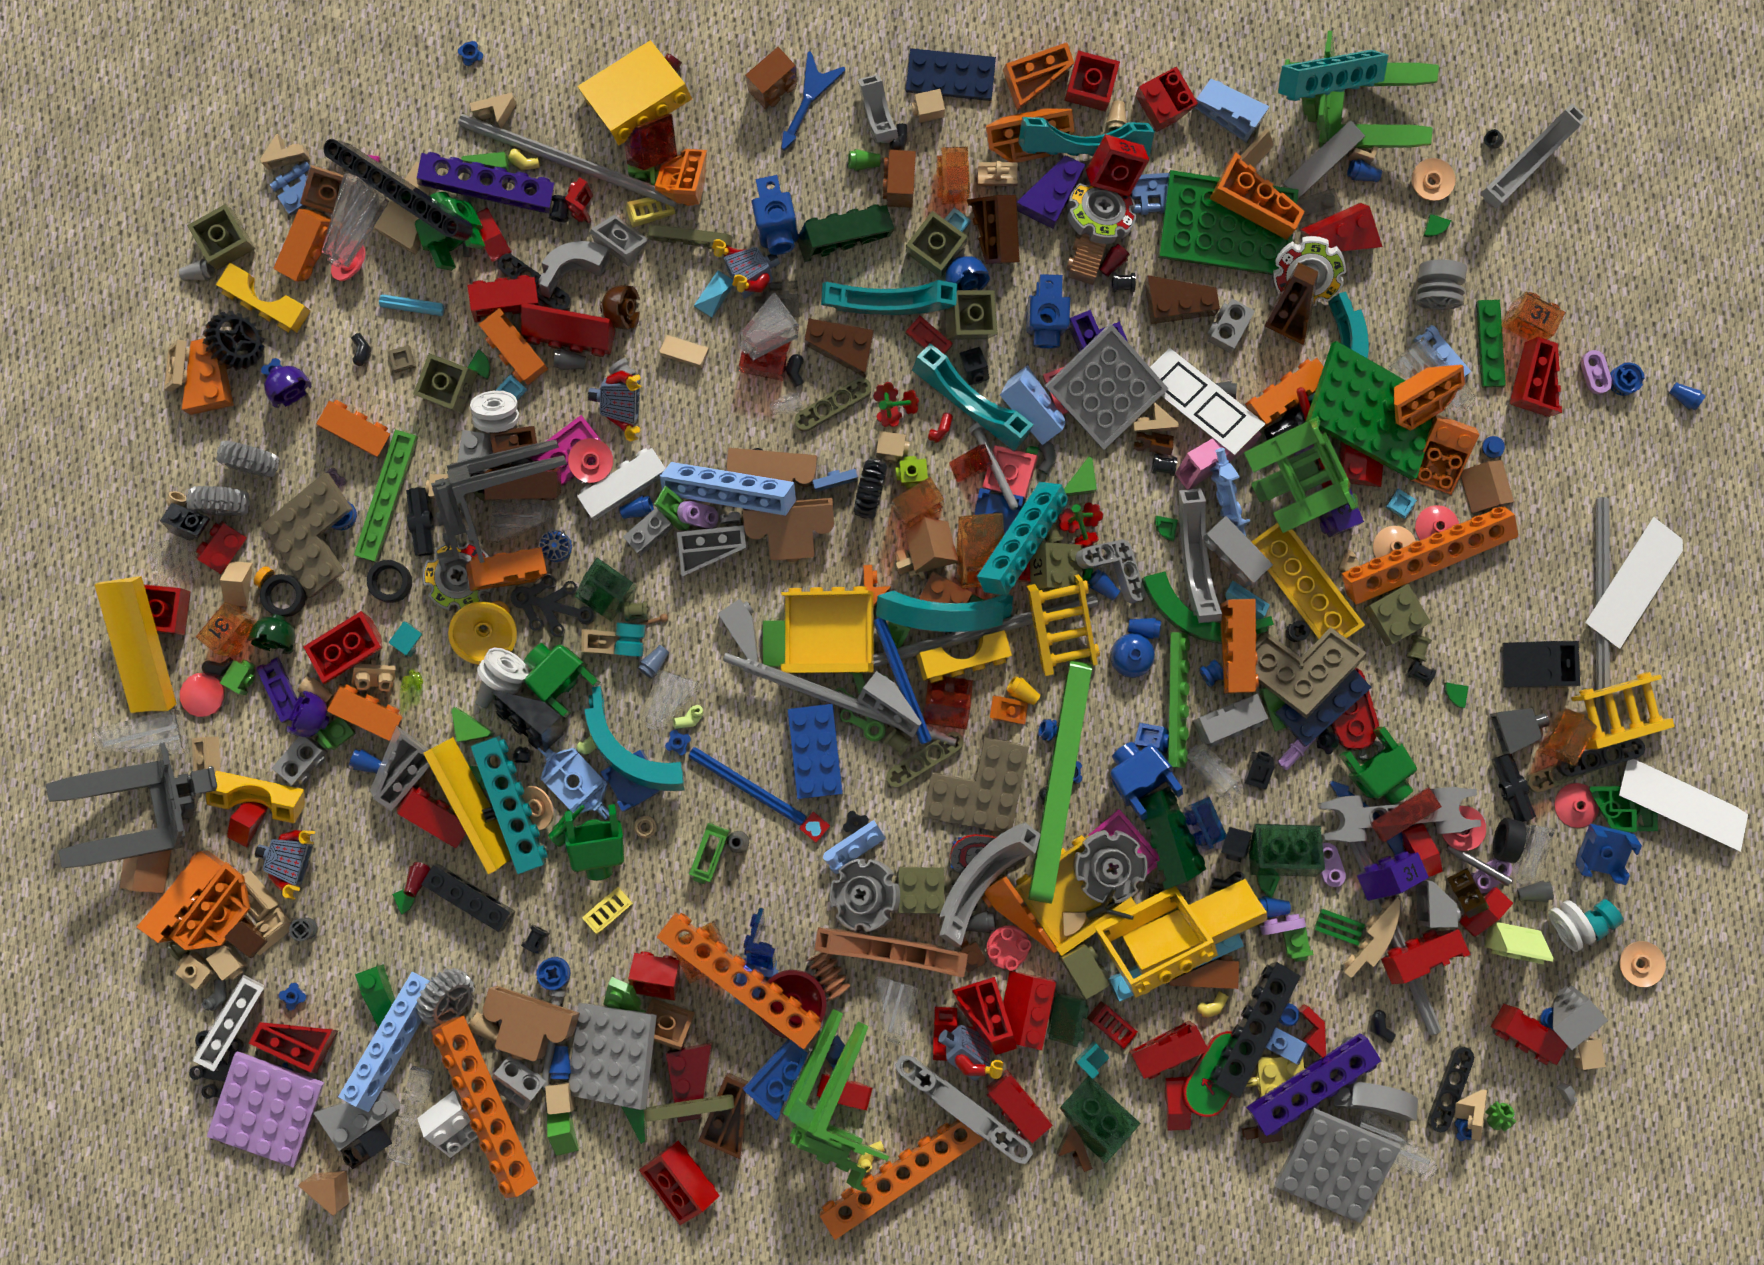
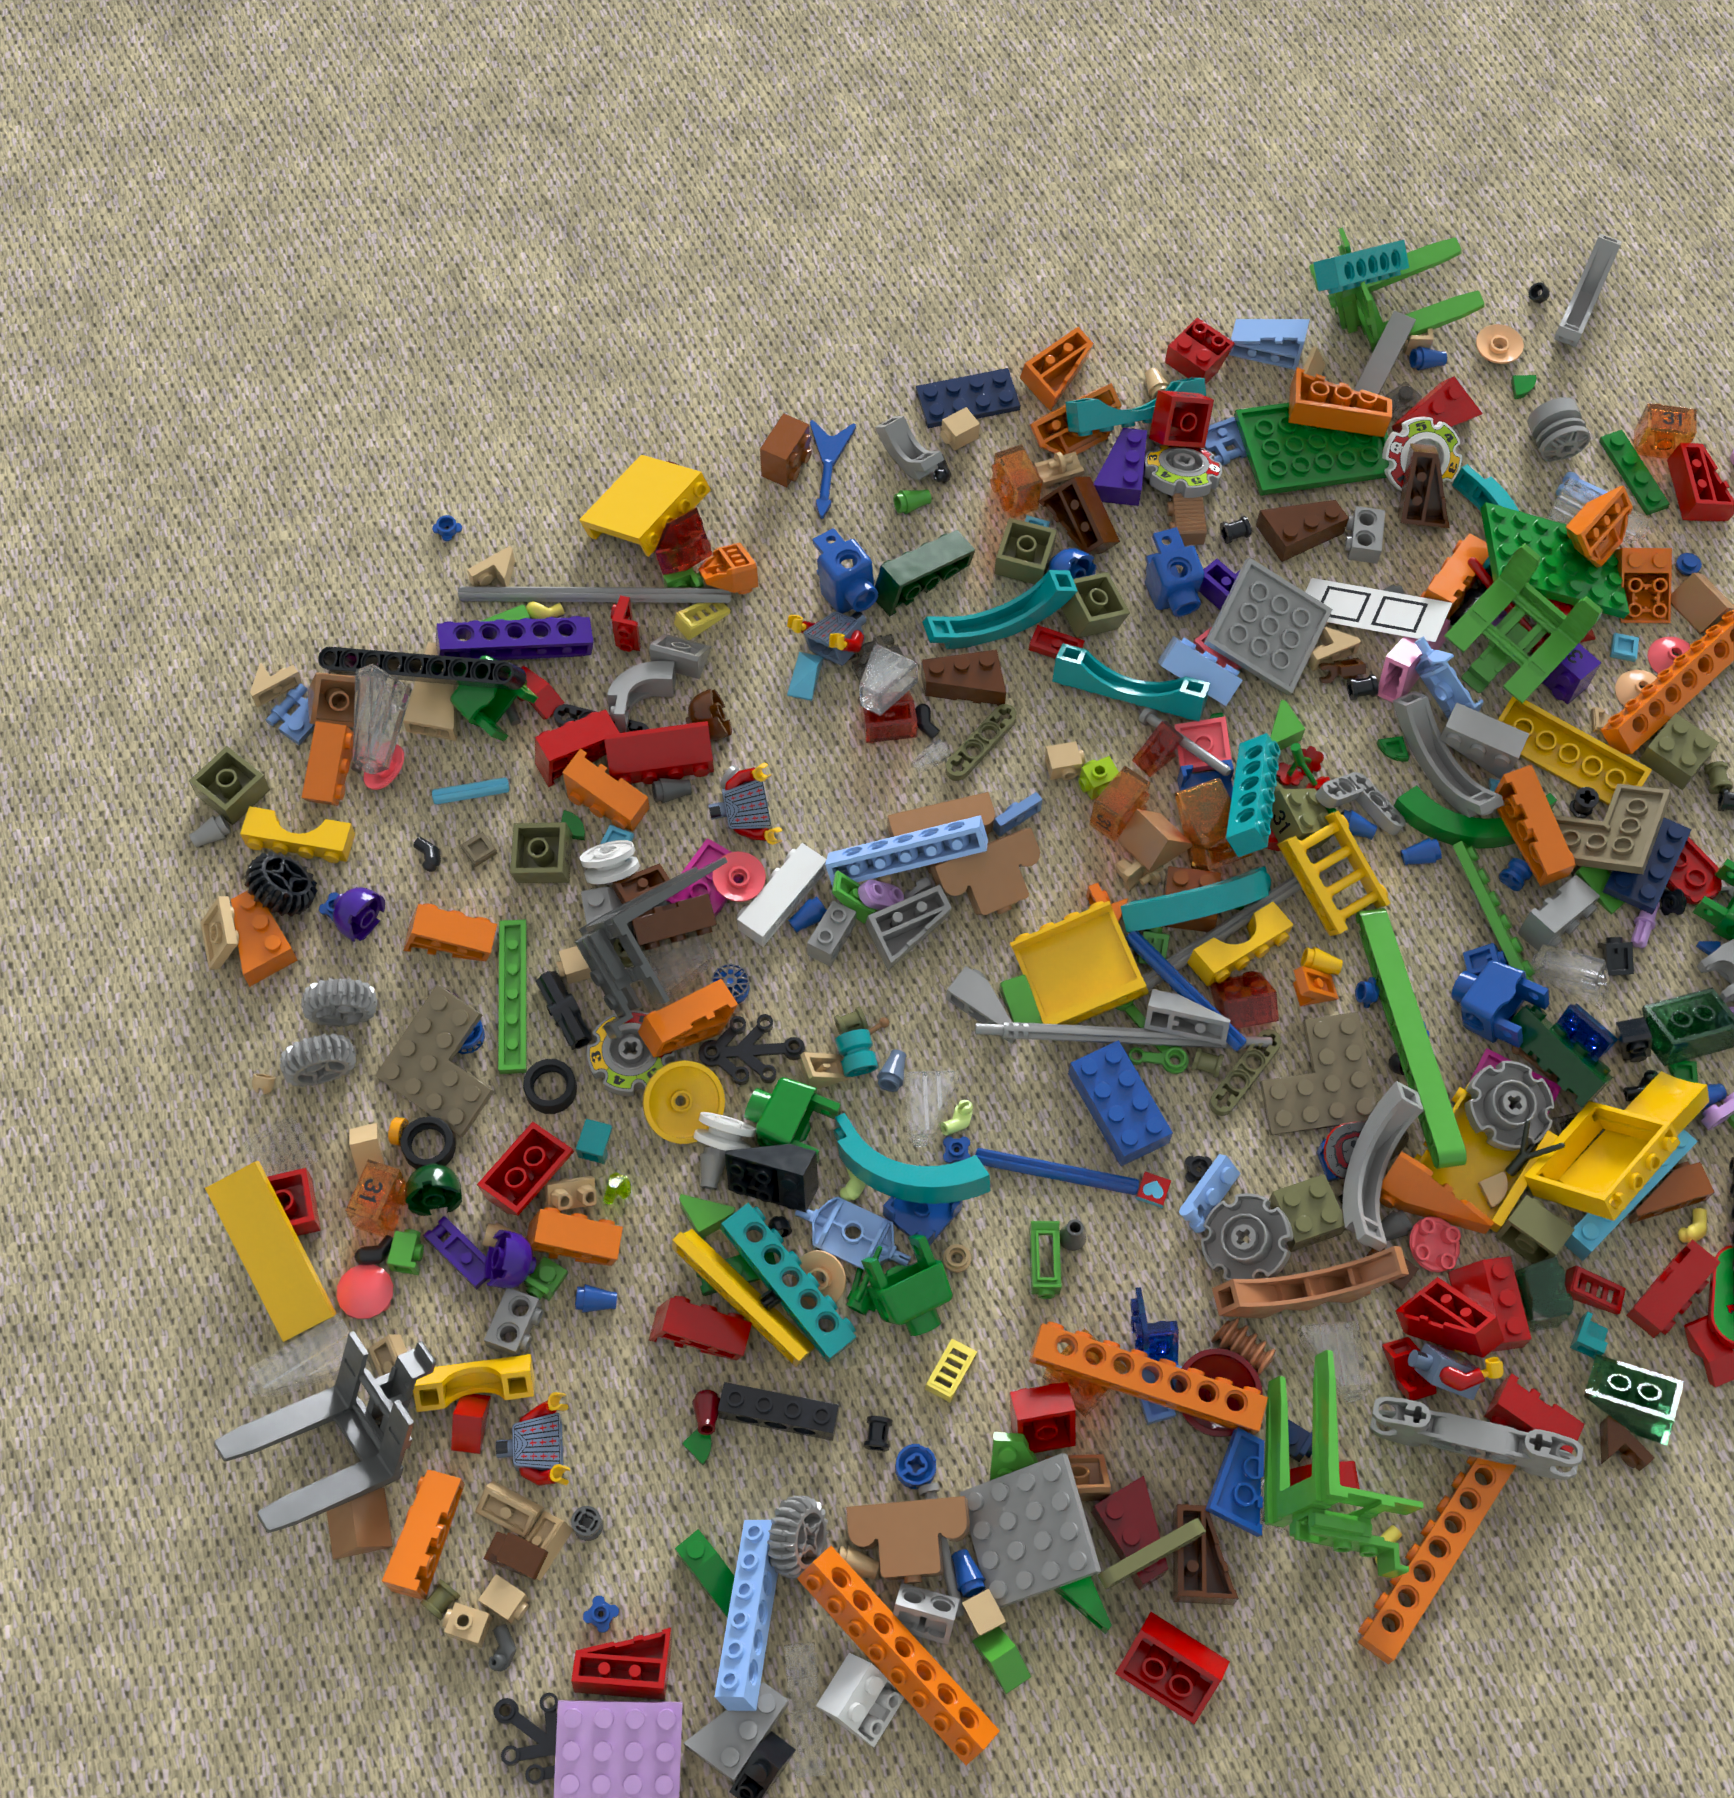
camera: 20 degrees left, 20 degrees down
black slope [160,503,210,540] -> none
orange wedge [169,862,251,950] -> none
white brick [193,975,264,1071] -> none
red bracket [195,521,247,574] -> none
light grey wedge [370,725,430,811] -> none
black bush [549,195,569,223] -> none
clear green slope [575,558,637,622] -> none
olive beam [647,225,733,248] -> none
tan slope [659,335,709,369] -> none
black gear [853,459,887,519] -> none
red plant [873,382,919,427] -> none
dark orange brick [883,150,916,208] -> none
red arm [928,413,953,443] -> none
black bracket [959,347,989,385] -> none
dark grey arm [1038,441,1056,475] -> none
red brick [1064,50,1120,112] -> none
dark red cone [1099,244,1130,277] -> none
blue cylinder [1110,633,1155,678] -> none

